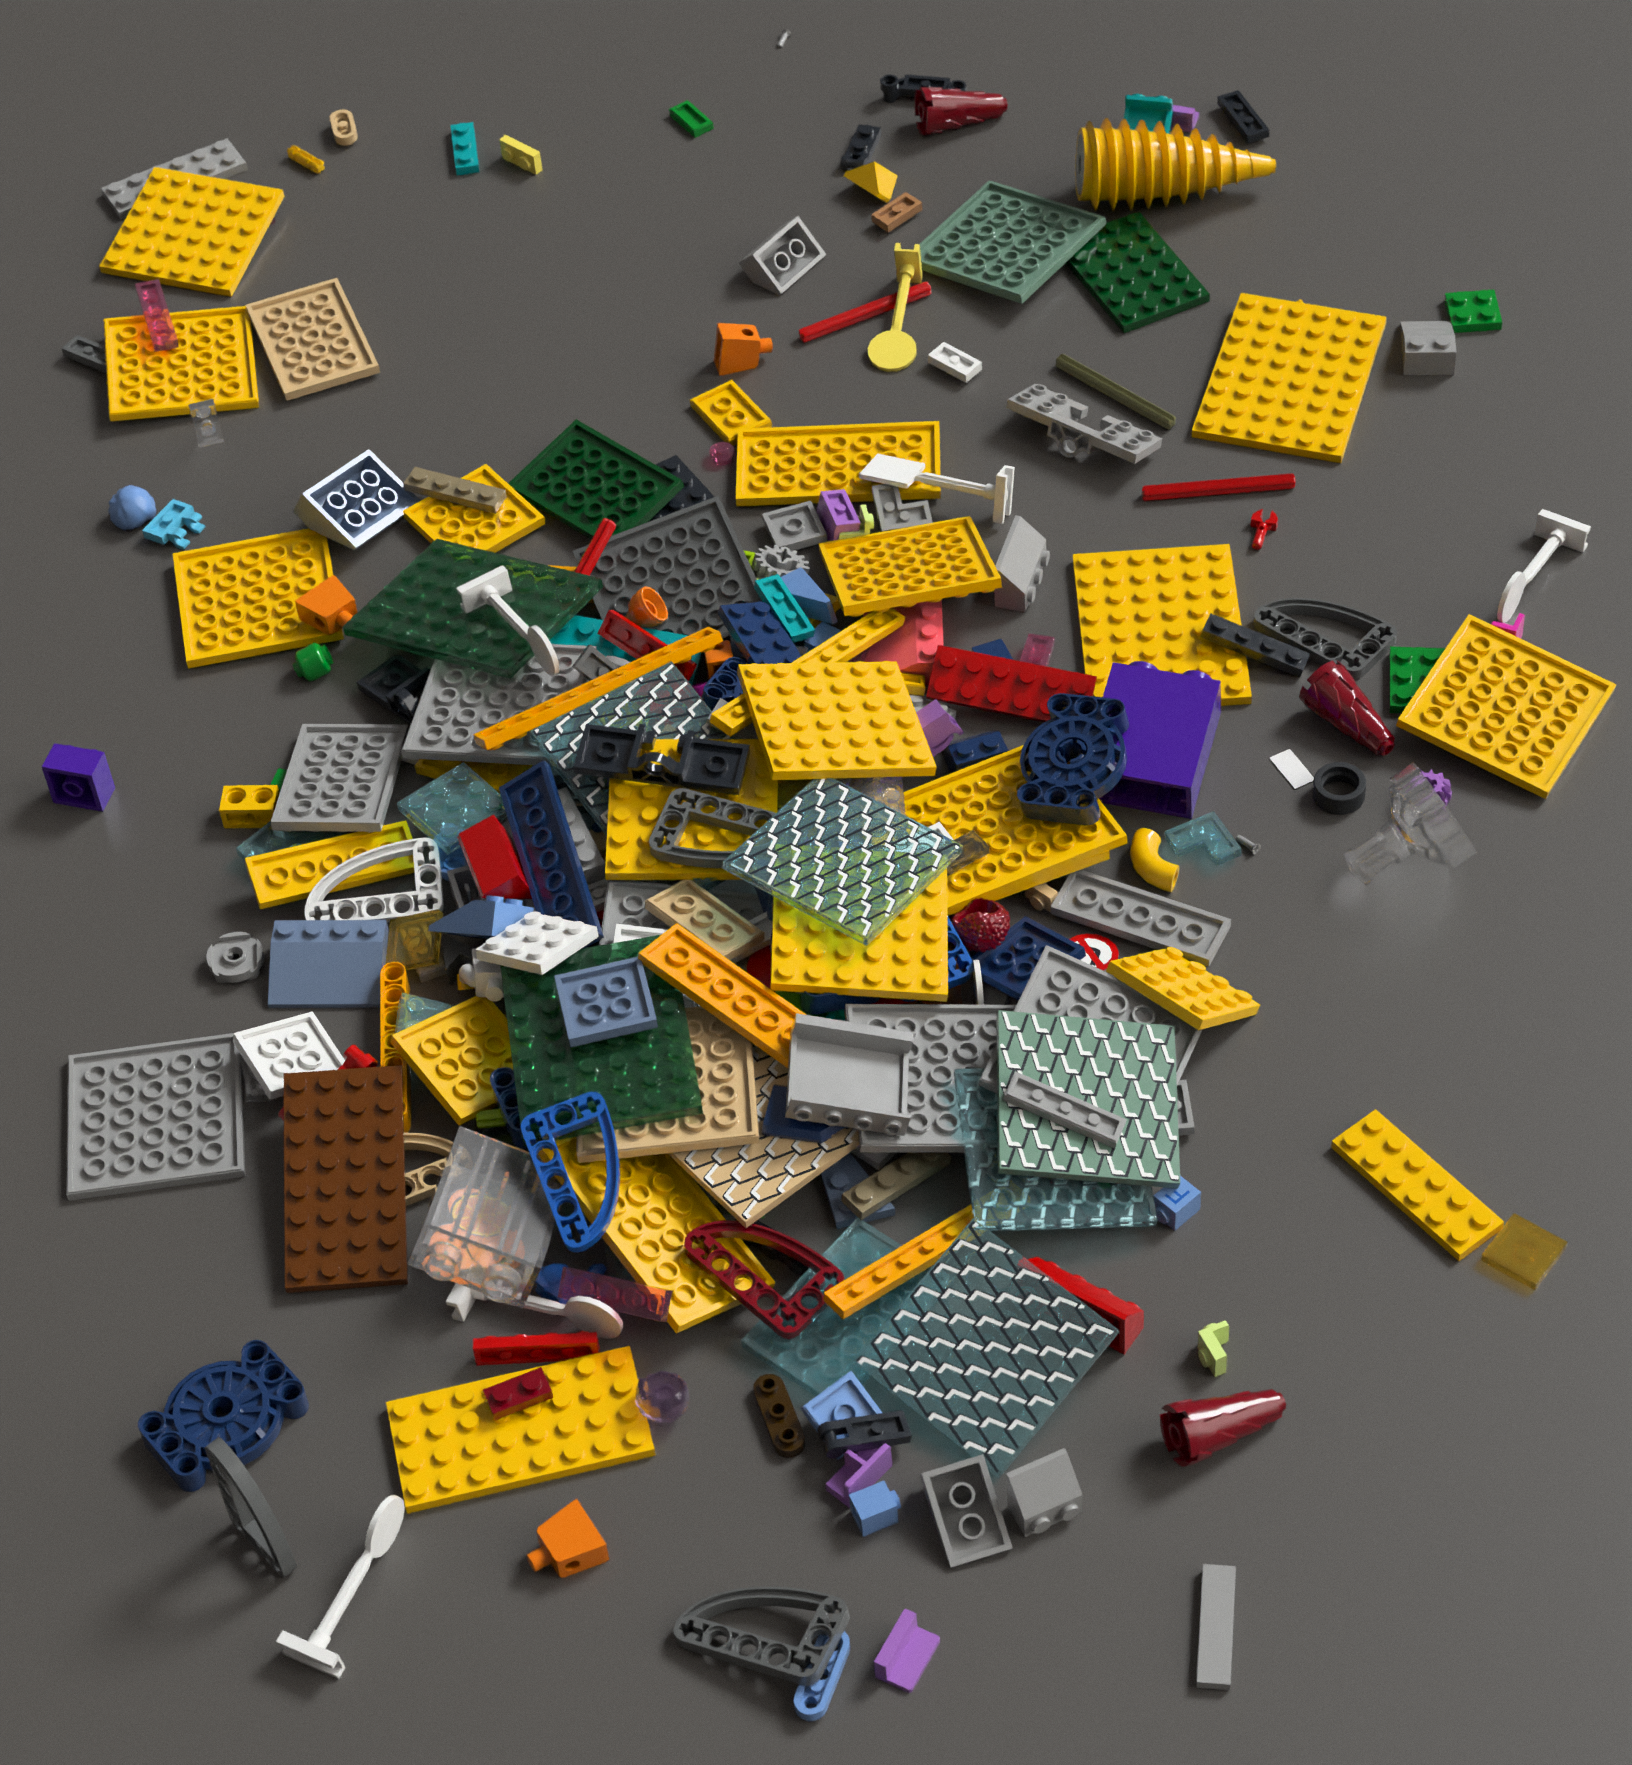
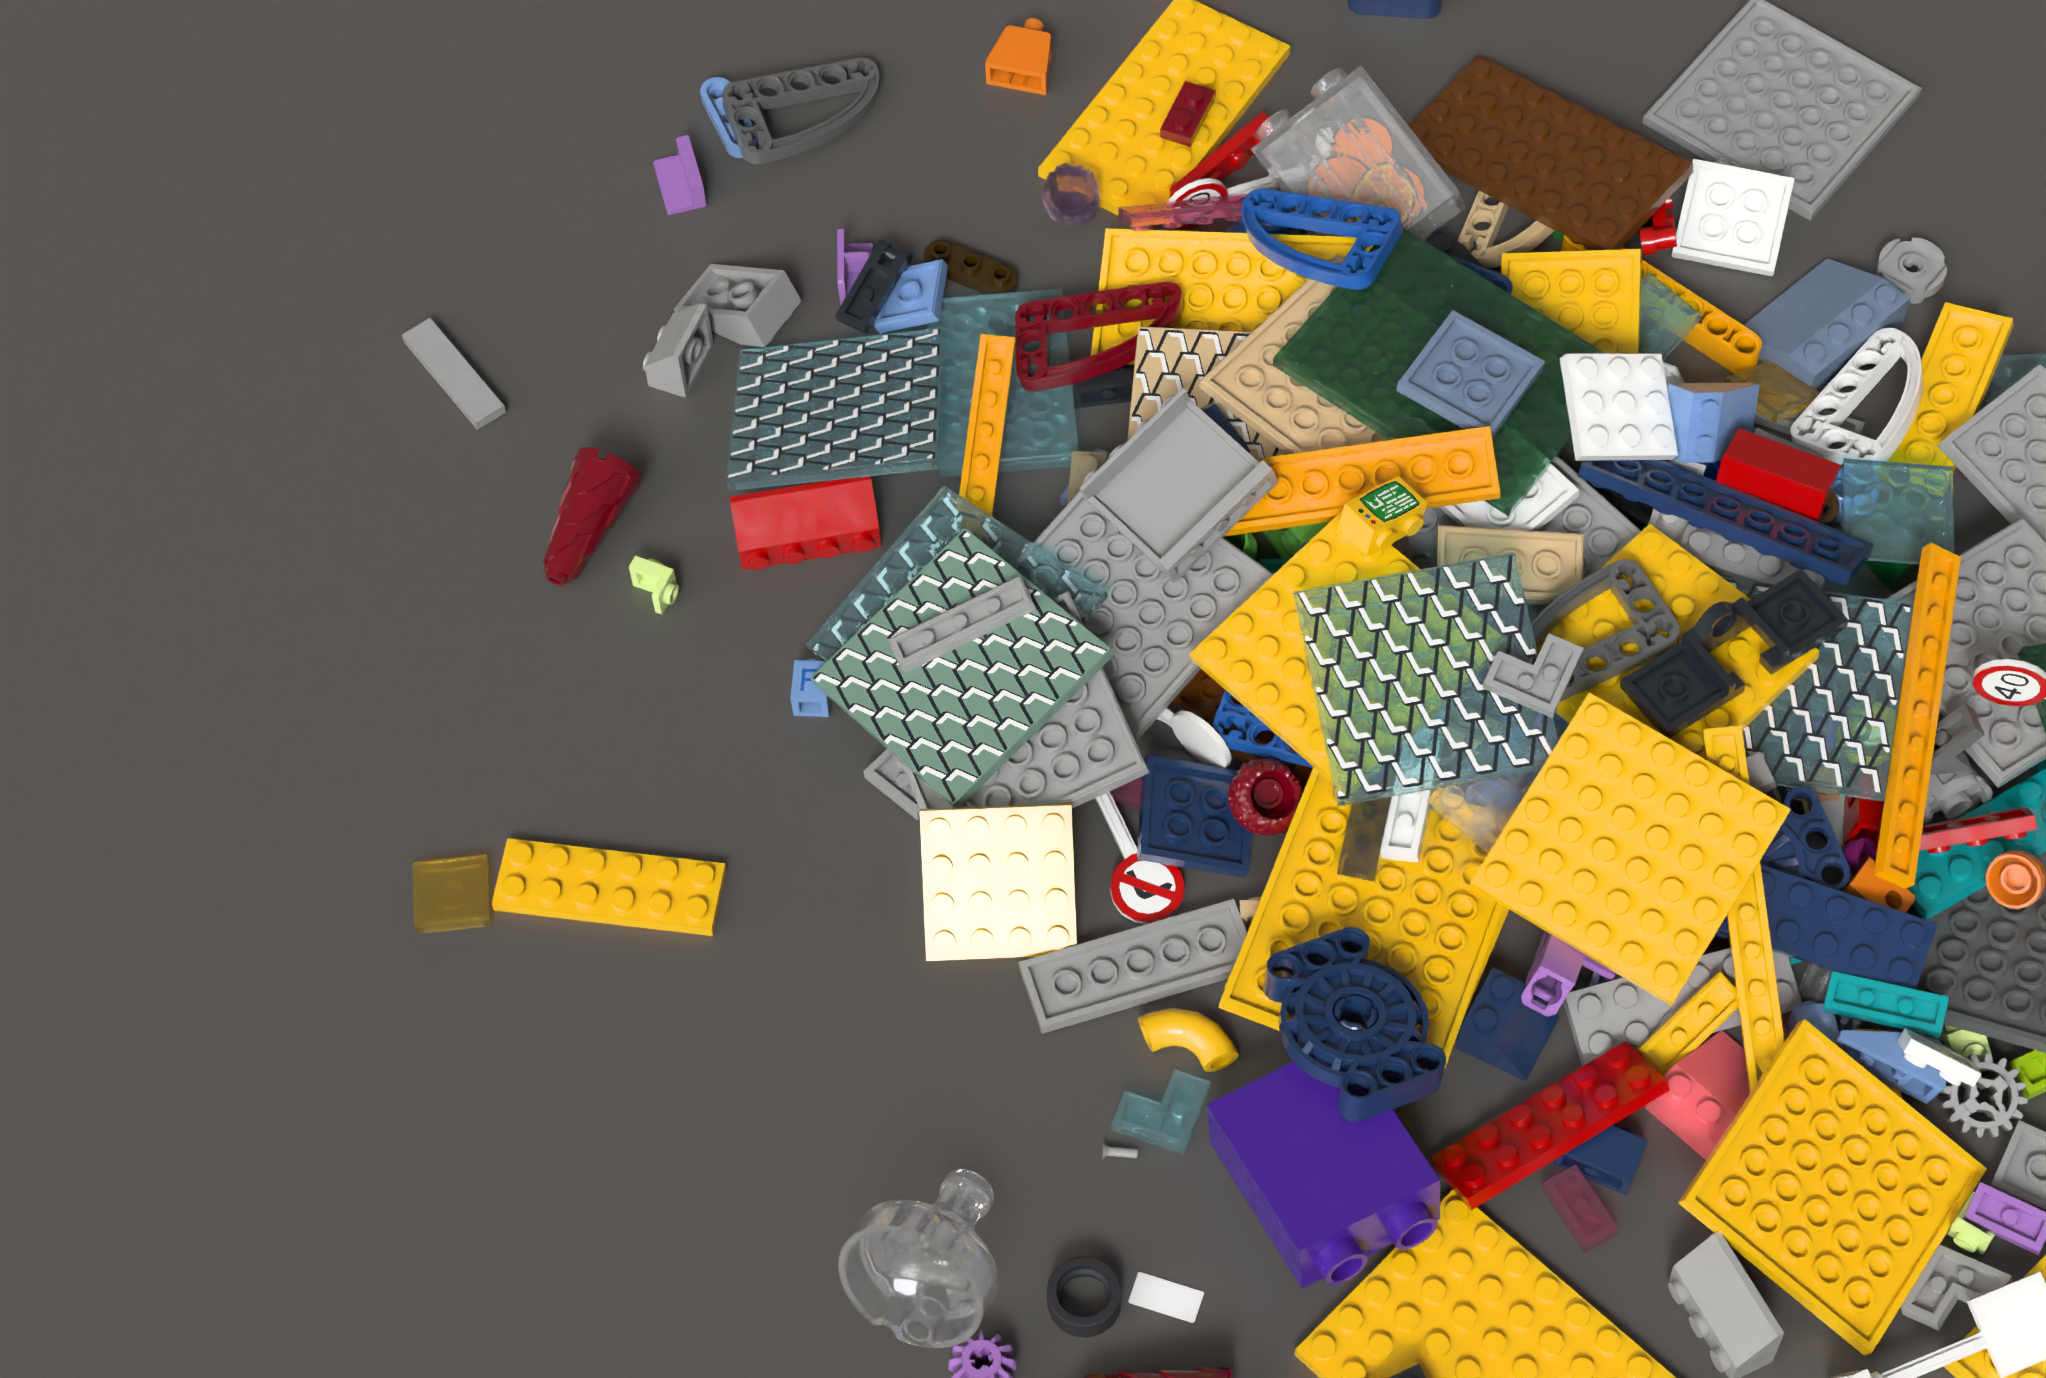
camera: 135 degrees right, 10 degrees up
medium blue brick [849,1481,901,1537] -> none
none -> yellow brick [1337,476,1428,556]
none -> light grey plate [1482,633,1584,718]
none -> white plate [1898,1028,1982,1087]

